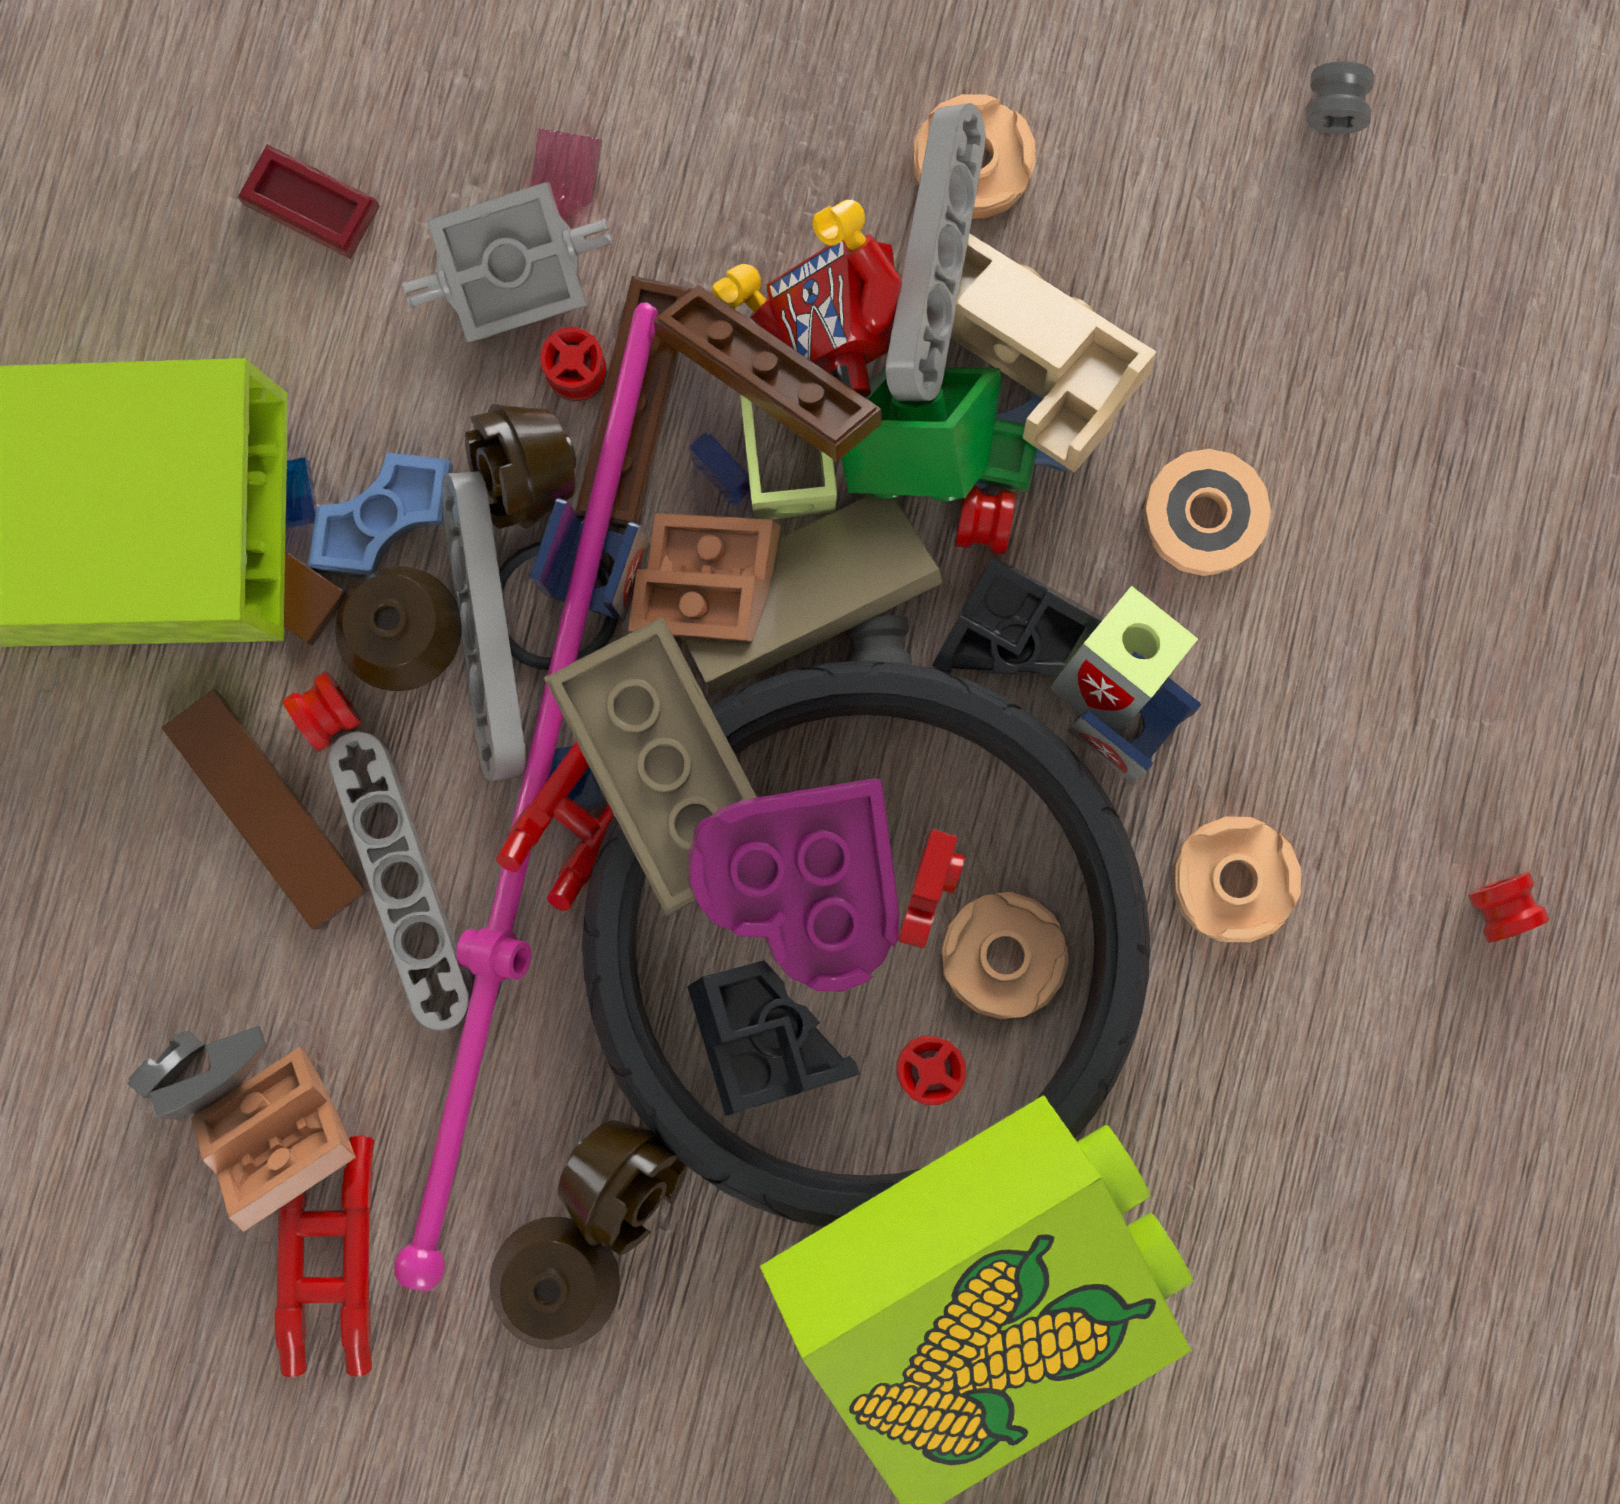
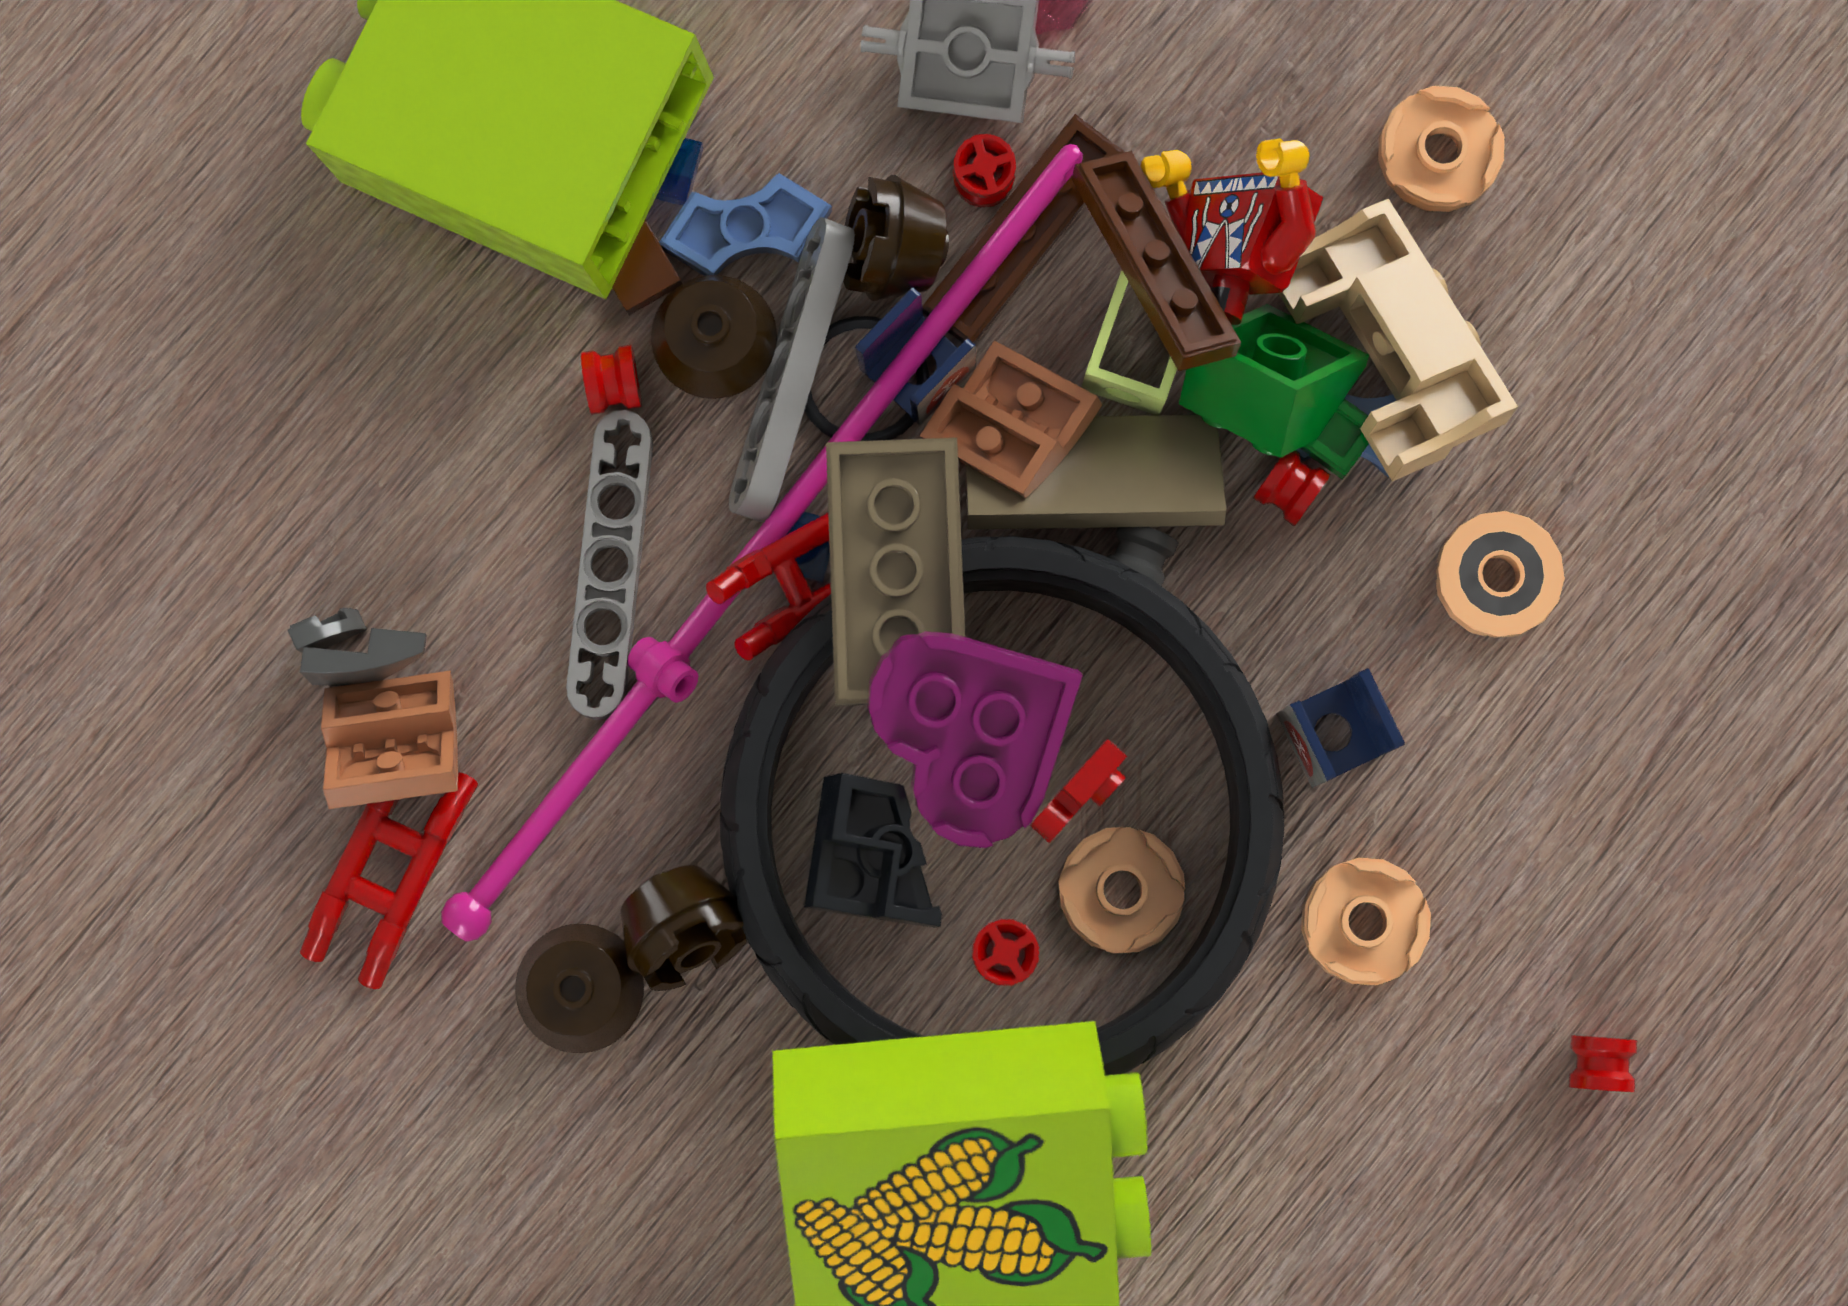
camera: 25 degrees right, 0 degrees up
reddish brown tile [161,689,368,930] -> none
clear blue tile [689,432,750,507] -> none
light grey beam [886,103,986,402] -> none
black slope [932,555,1103,676] -> none
piece [1051,586,1198,734] -> none
dark grey wheel [1307,61,1374,134] -> none

